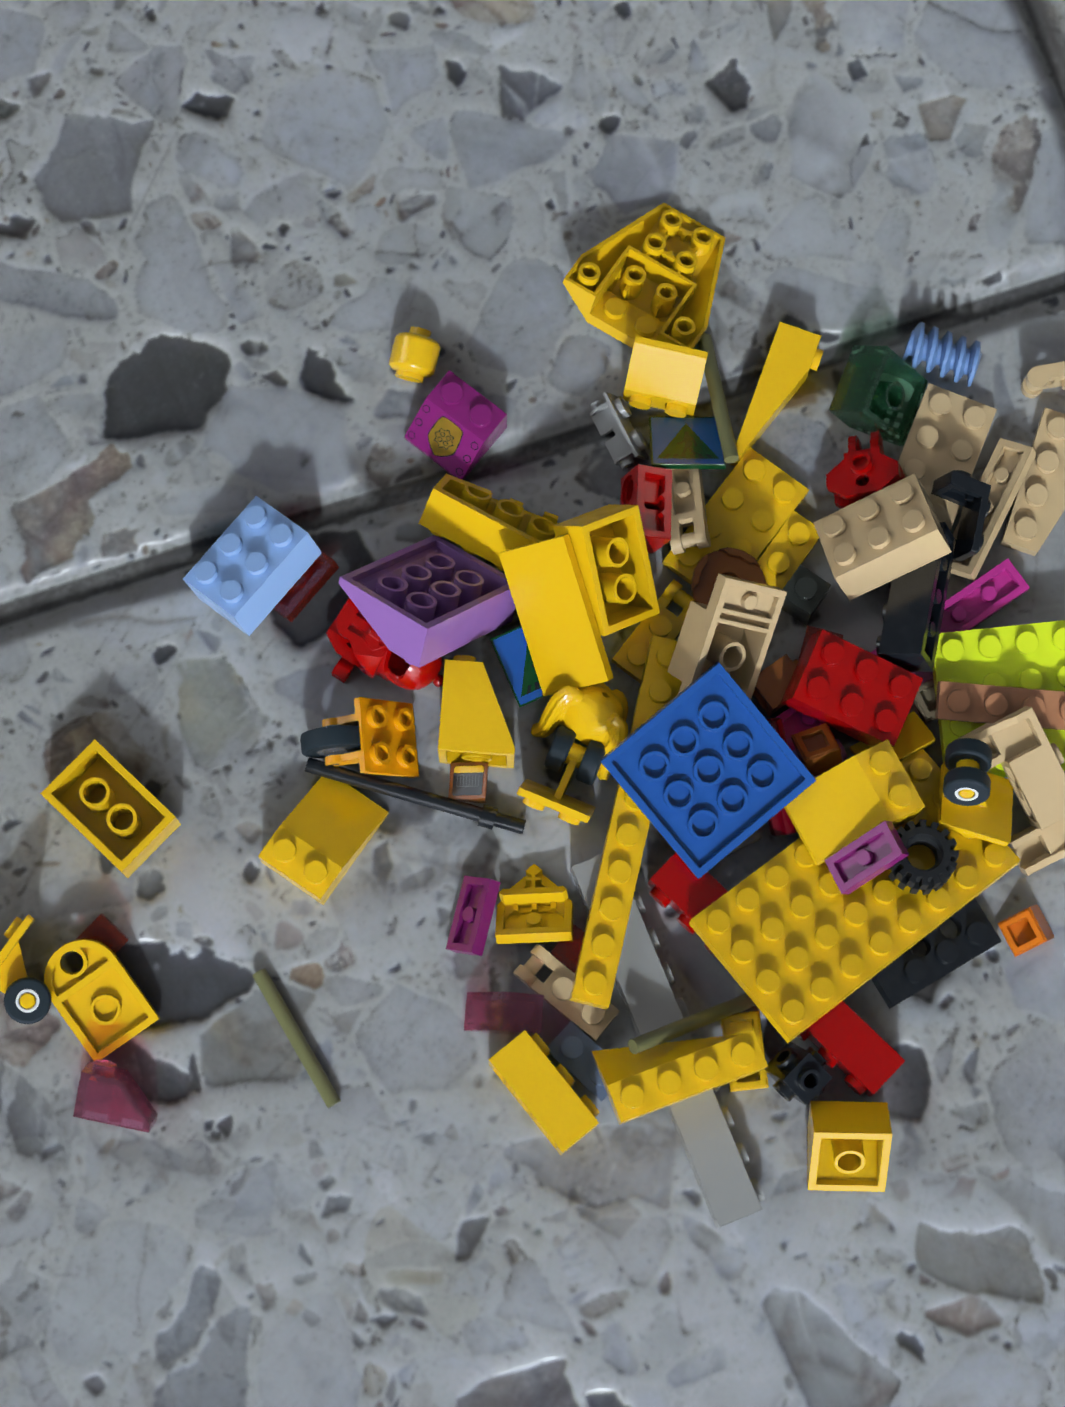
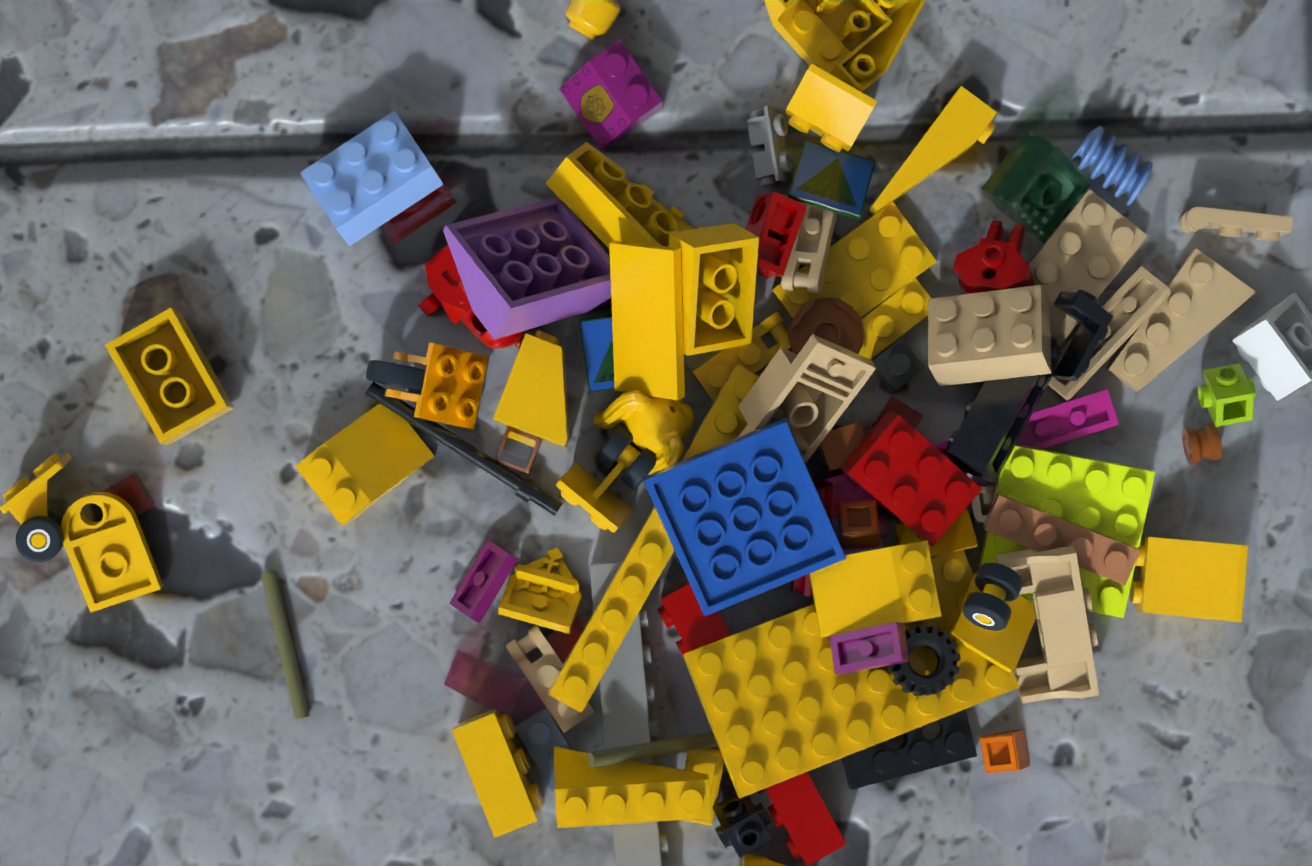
camera: 20 degrees right, 10 degrees up
clear pink slope [73,1060,158,1133] -> none
olive bar [698,334,739,463] -> none

